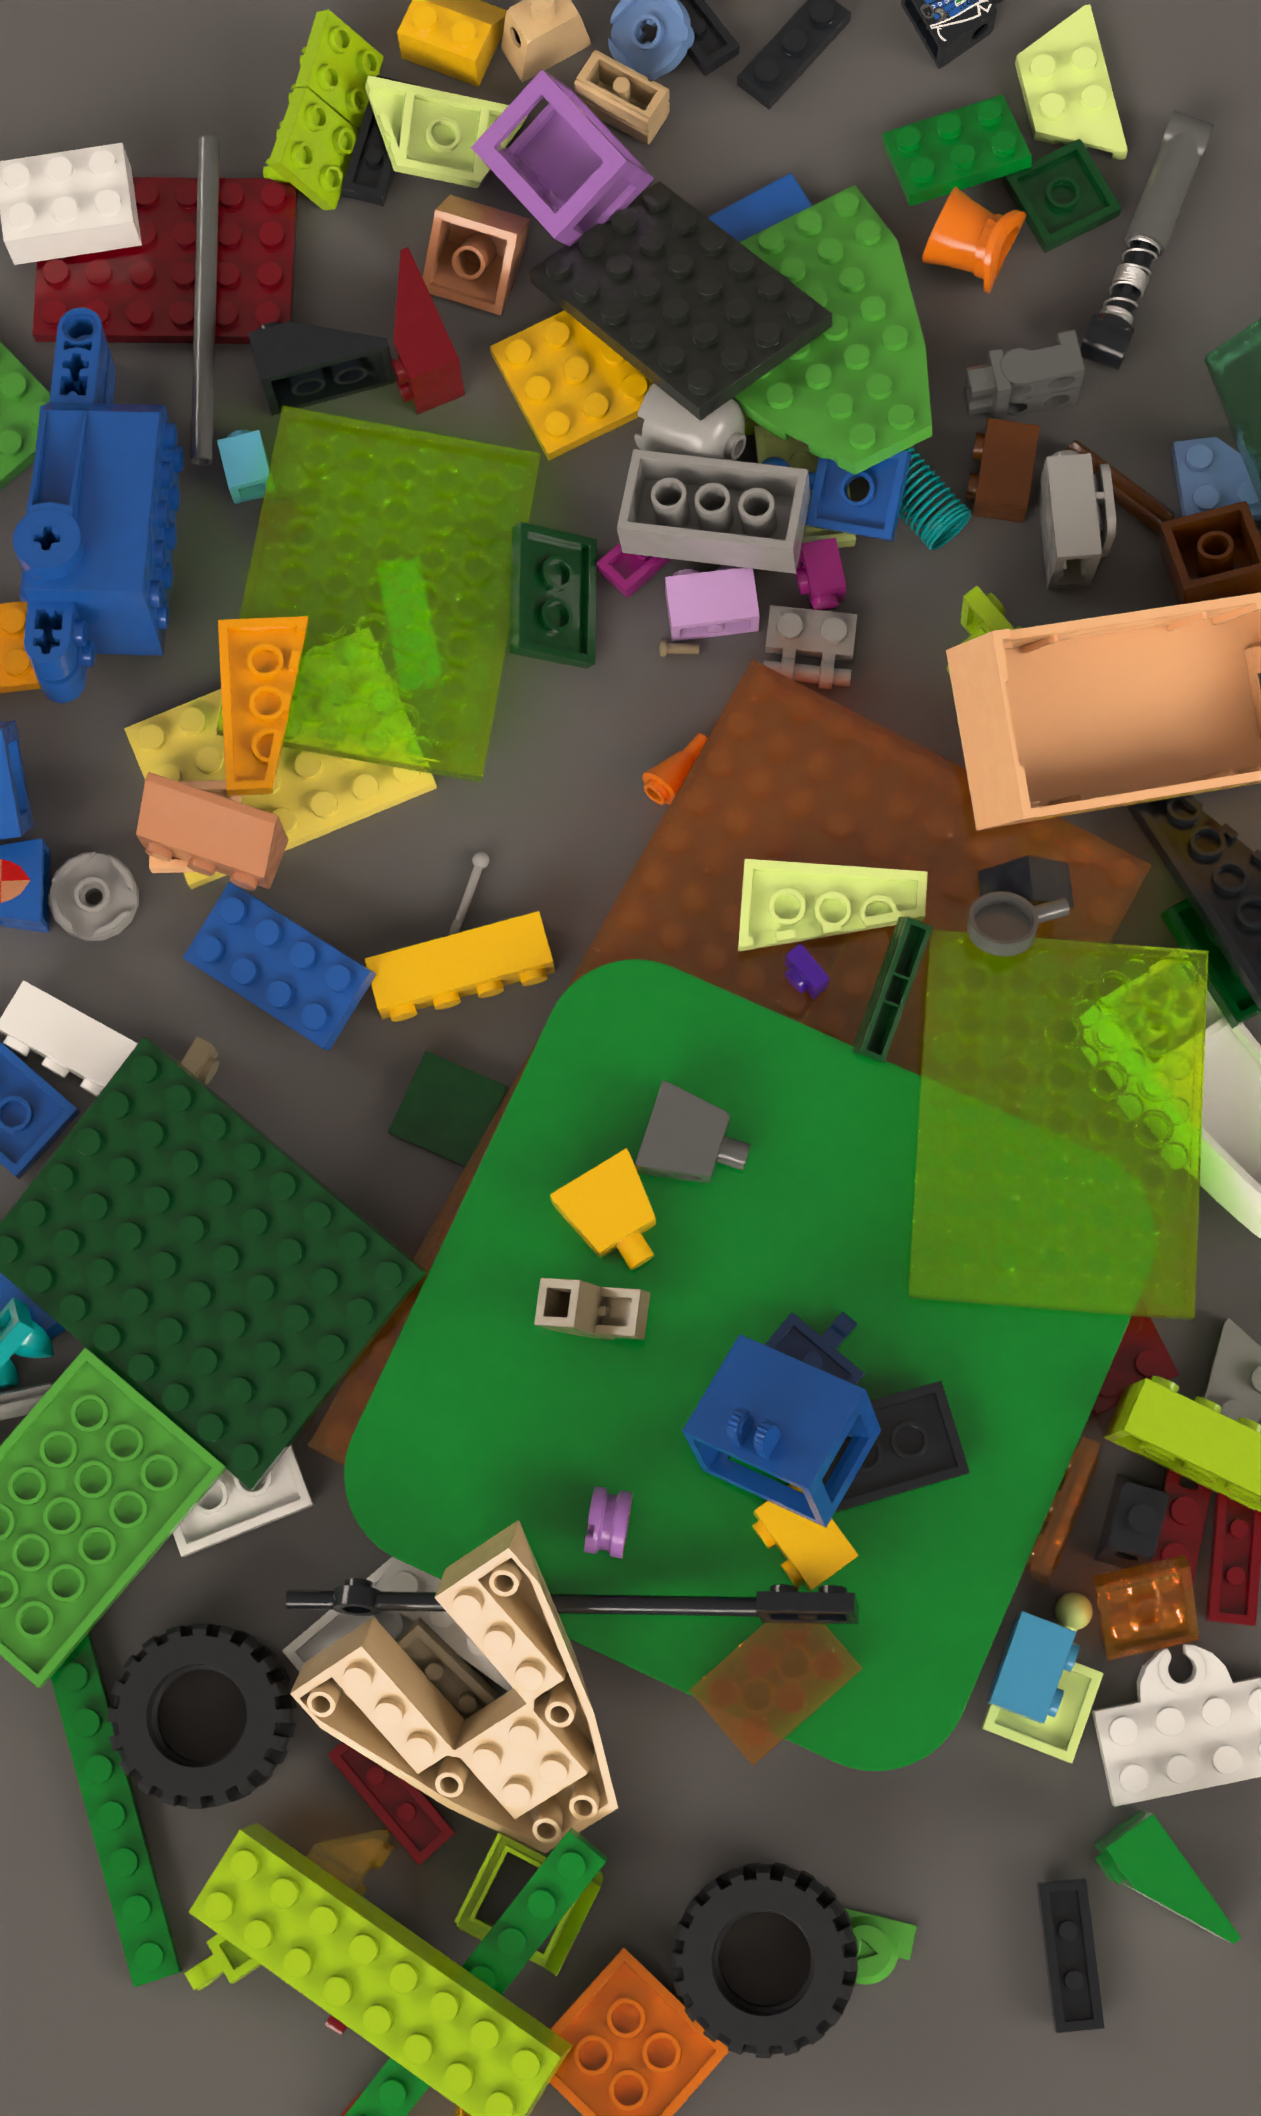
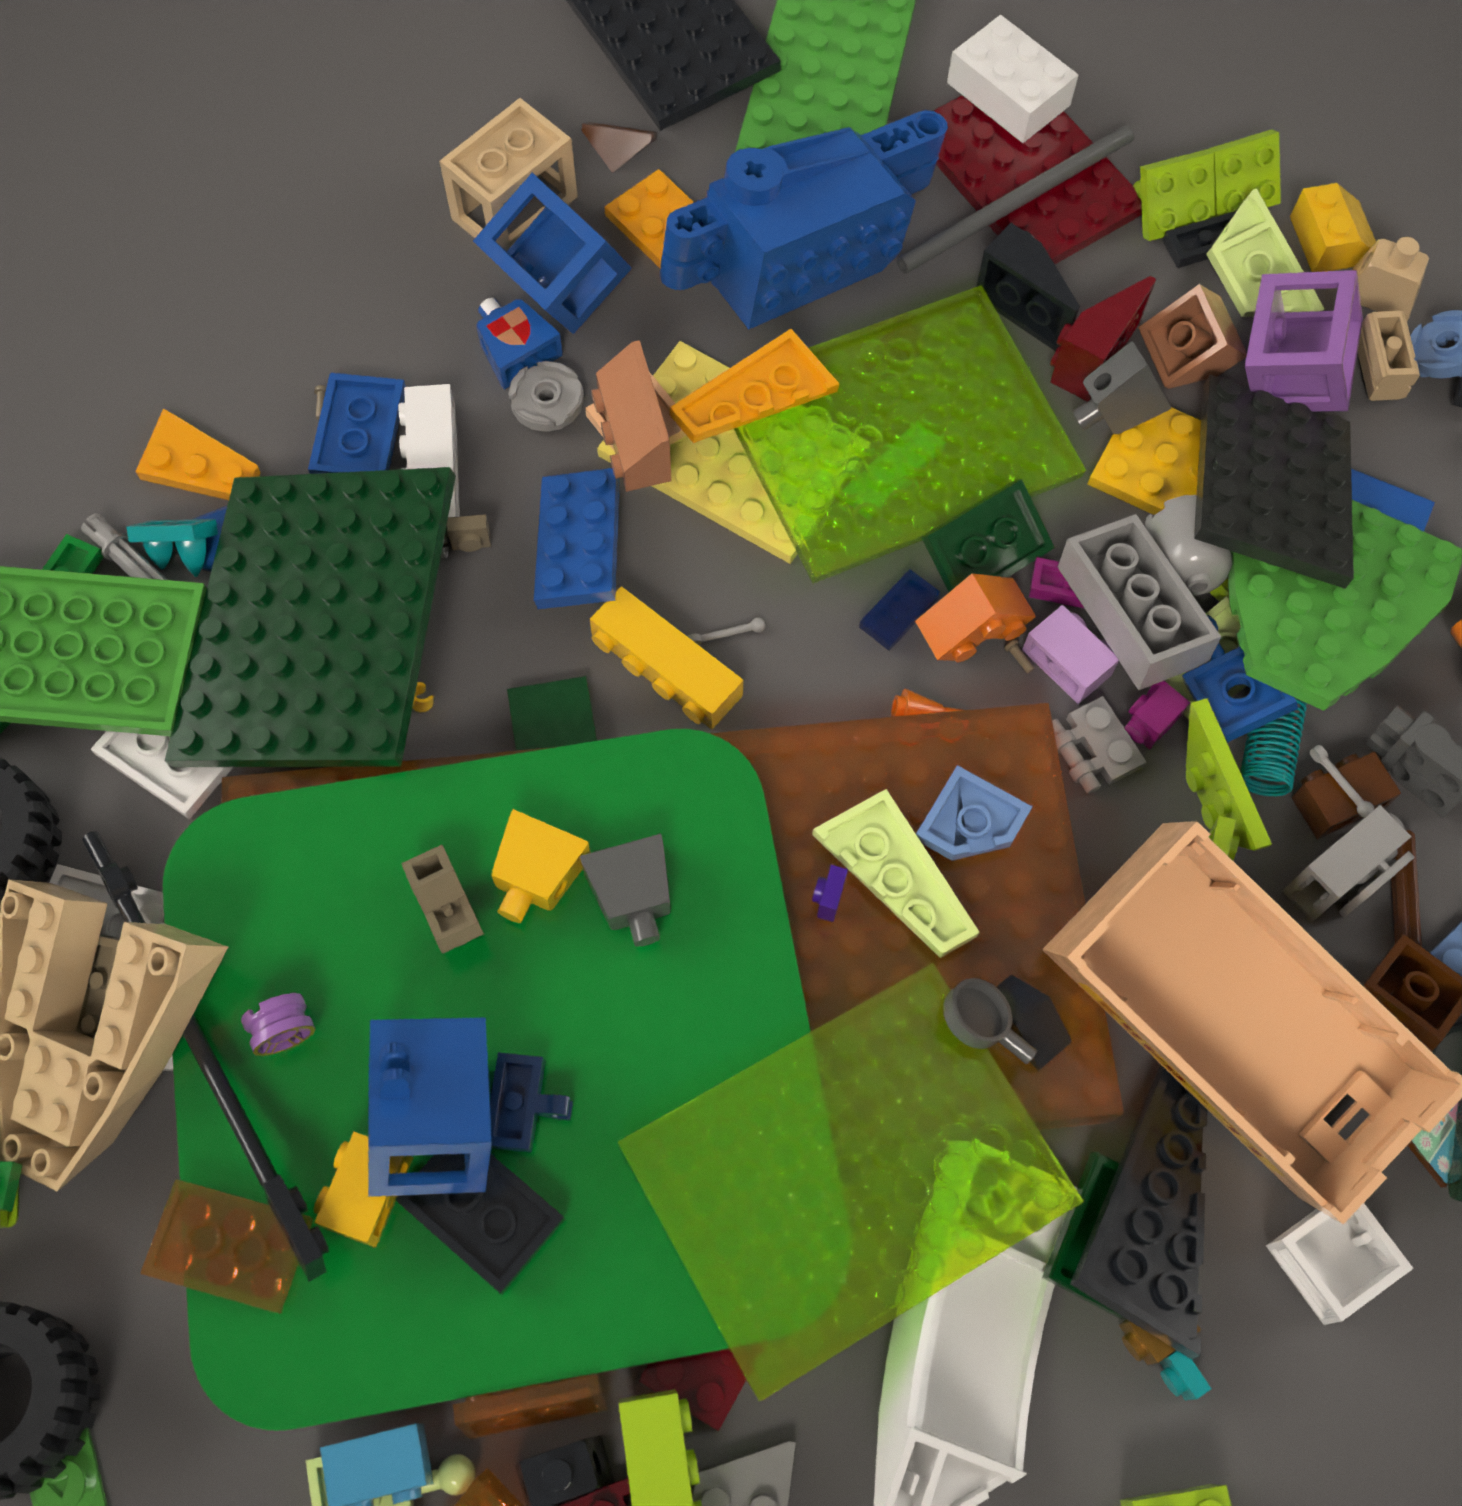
camera: 50 degrees right, 10 degrees down
medium azure brick [217,430,276,504] -> none
dark green piece [853,917,934,1063] -> none
none -> clear blue plate [859,569,940,651]
none -> orange brick [915,573,1036,663]
none -> medium blue plate [916,765,1032,860]
none -> dark grey torso [1072,341,1171,434]
none -> lime wing [1186,698,1272,851]
none -> light grey hinge [1310,745,1374,817]

